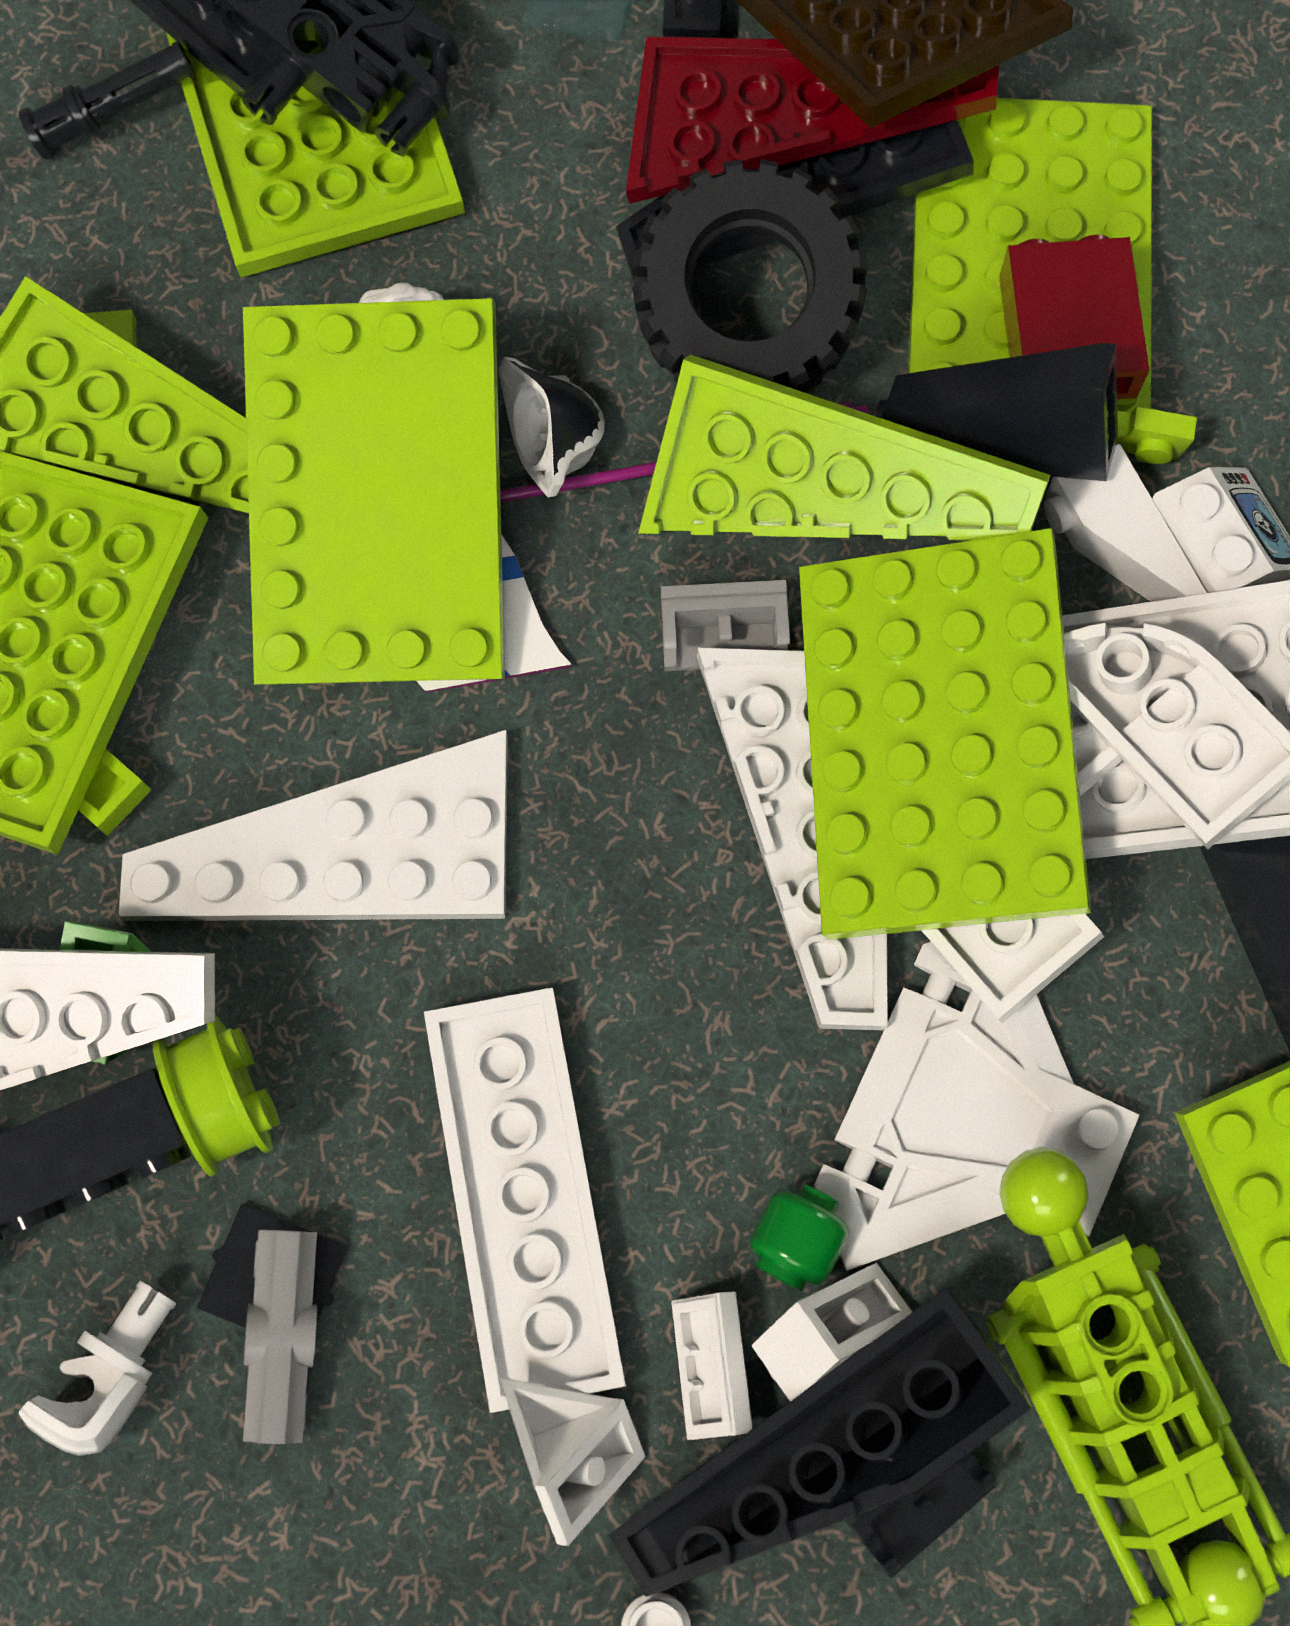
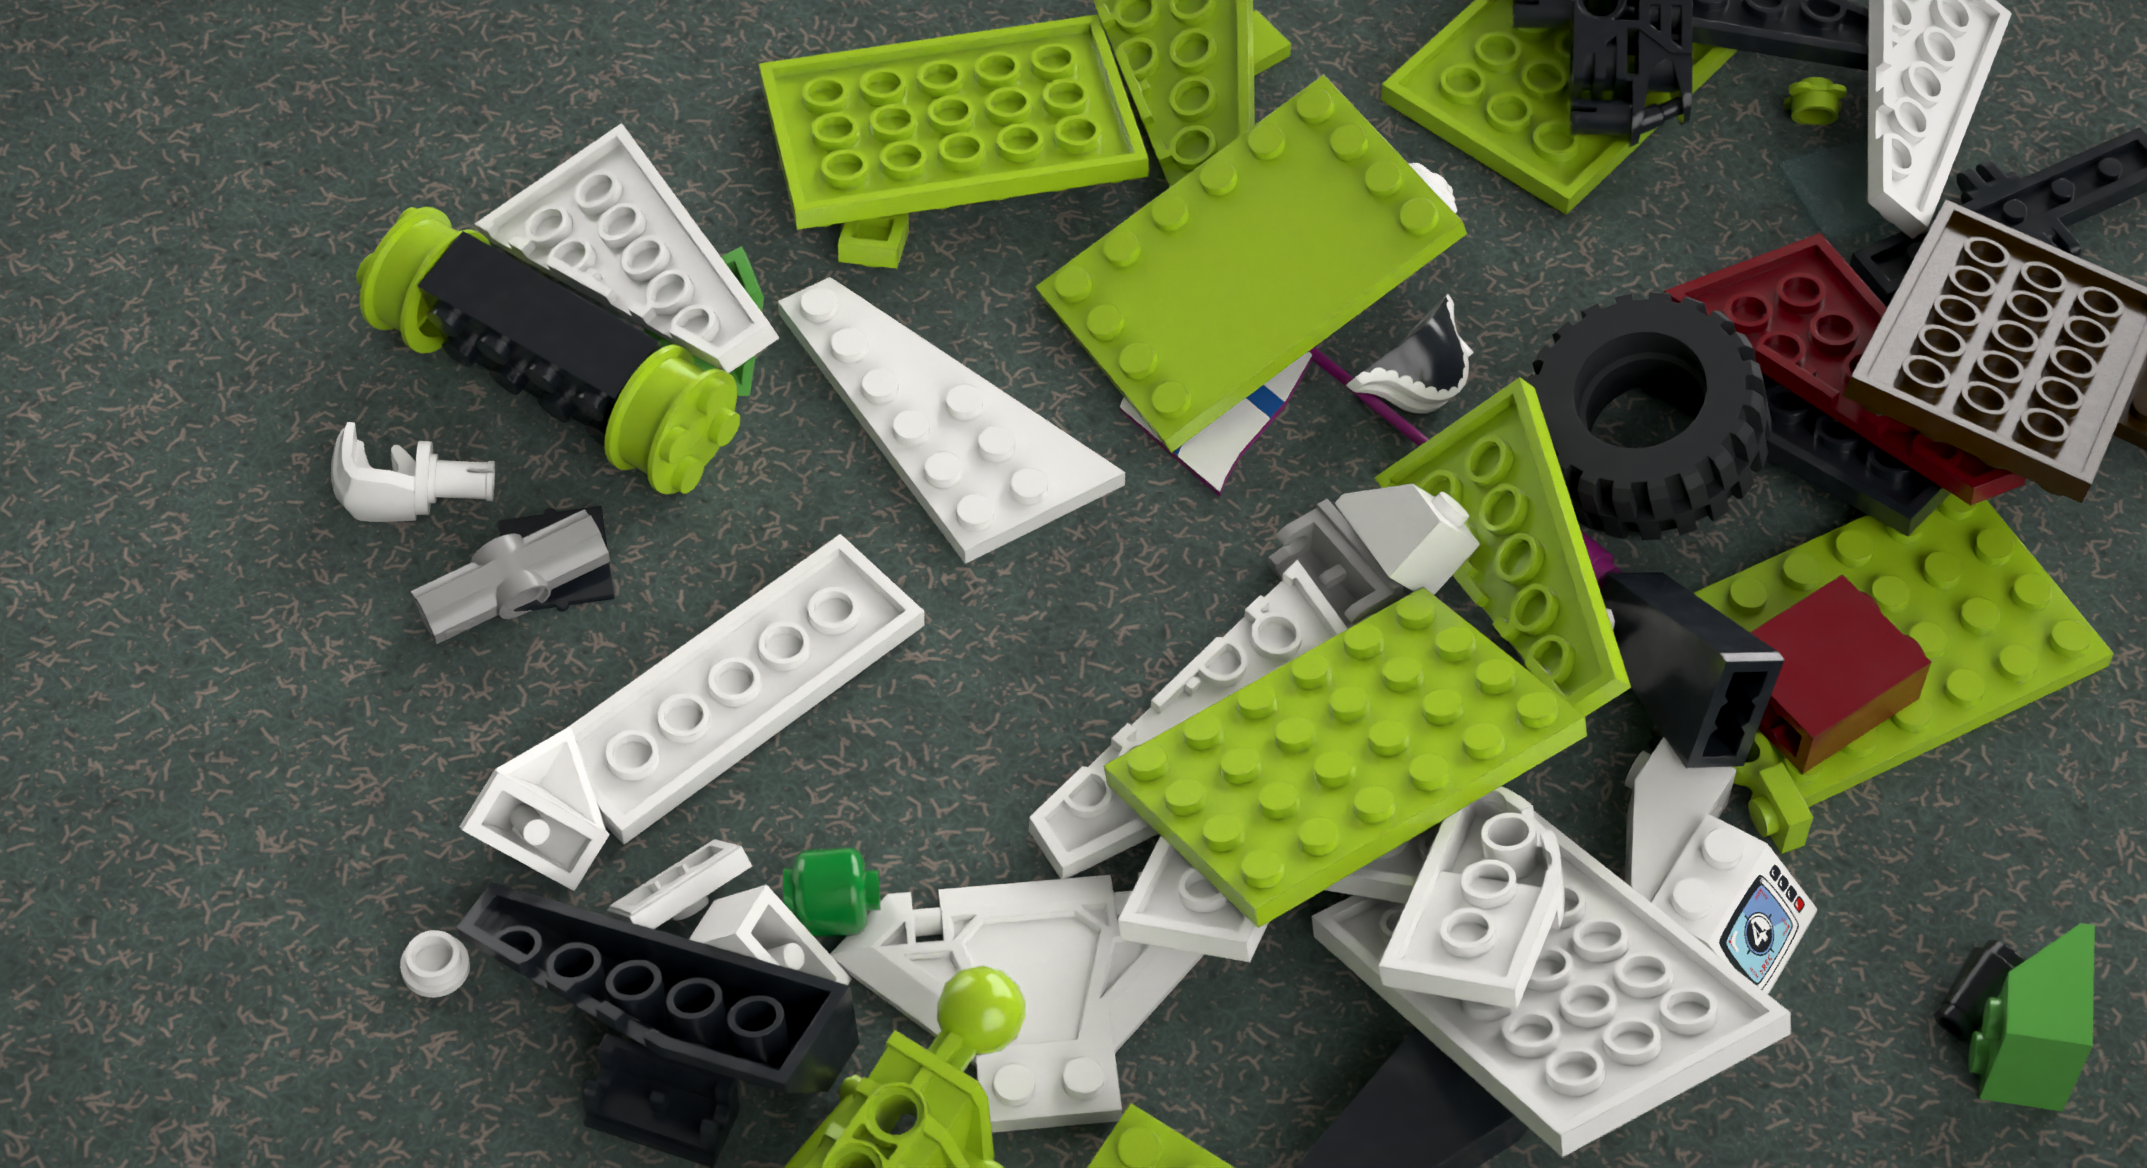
camera: 55 degrees right, 20 degrees down
none -> white slope [1335,484,1480,595]

